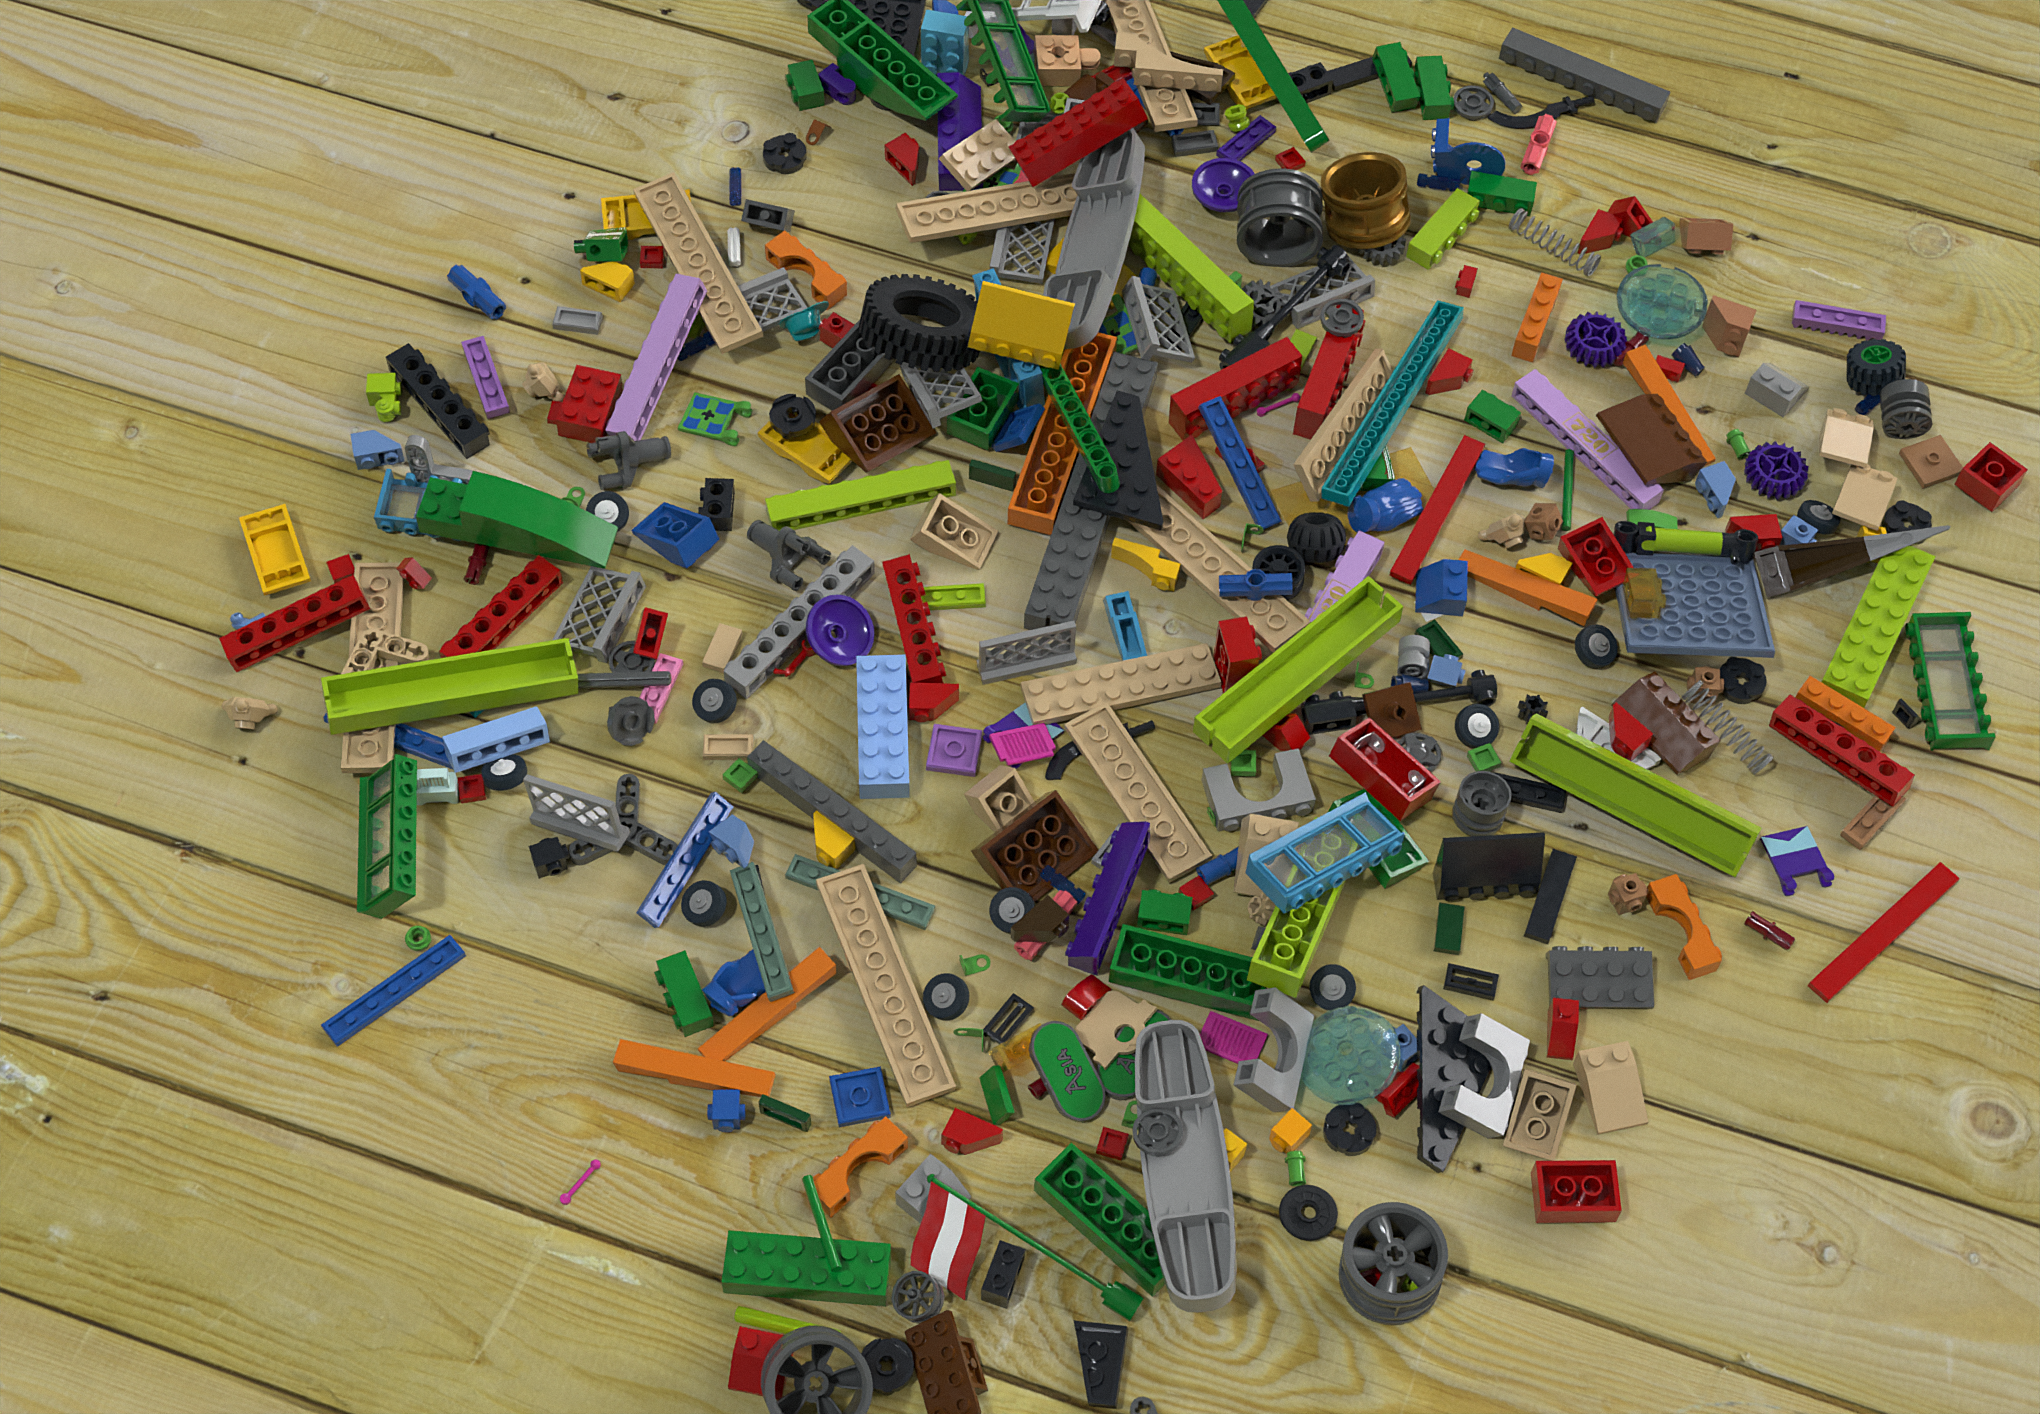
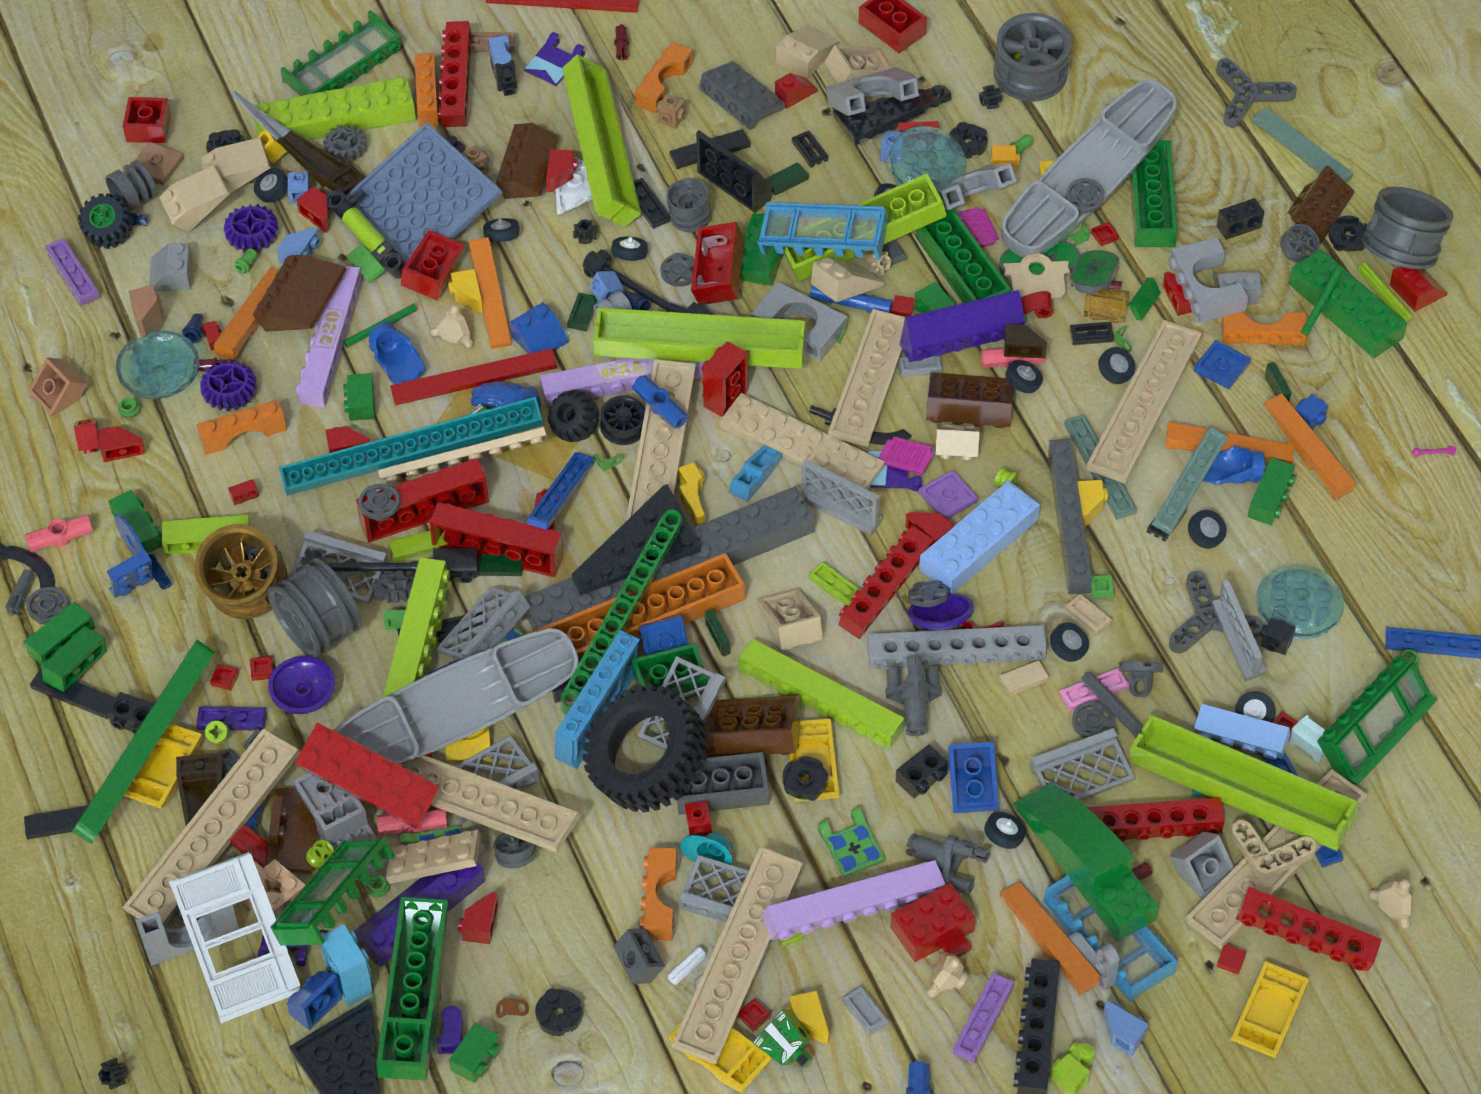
camera: 130 degrees left, 5 degrees down
medium blue arm [230,612,265,630] -> none
red piece [396,557,432,589] -> none
bright green piece [562,487,585,507] -> none
red slope [633,607,668,660] -> none
tile [636,792,733,928] -> none
medium blue slope [709,814,754,868] -> none
clear blue axle [729,167,741,206] -> none
flag [910,1174,1144,1322] -> none
bright green piece [959,954,991,976] -> none
yellow slope [968,281,1075,370] -> none
clear blue axle [1040,865,1086,904] -> none
black wing [1073,1320,1128,1409] -> none
tan arch [1114,32,1223,92] -> none
red wedge [1156,435,1222,519] -> none
black wheel [1279,1185,1338,1241] -> none
reddish brown tile [1362,682,1422,738] -> none
bright green plate [1467,743,1501,771] -> none
light grey piece [1509,208,1601,277] -> none
medium nougat brick [1524,503,1563,540] -> none
clear yellow brick [1623,568,1666,618] -> none
clear light blue slope [1630,217,1675,258] -> none
light grey piece [1681,680,1773,775] -> none
black slope [1892,698,1921,729] -> none
none -> dark grey gear [323,124,367,161]
none -> hips [488,35,517,96]
none -> dark grey wheel [908,580,949,607]
none -> black gear [979,85,1002,109]
none -> lime wheel [994,466,1019,487]
none -> orange slope [1000,881,1101,996]
none -> light grey arch [1168,237,1248,322]
none -> light grey slope [1169,832,1234,899]
none -> clear light blue brick [1256,564,1344,639]

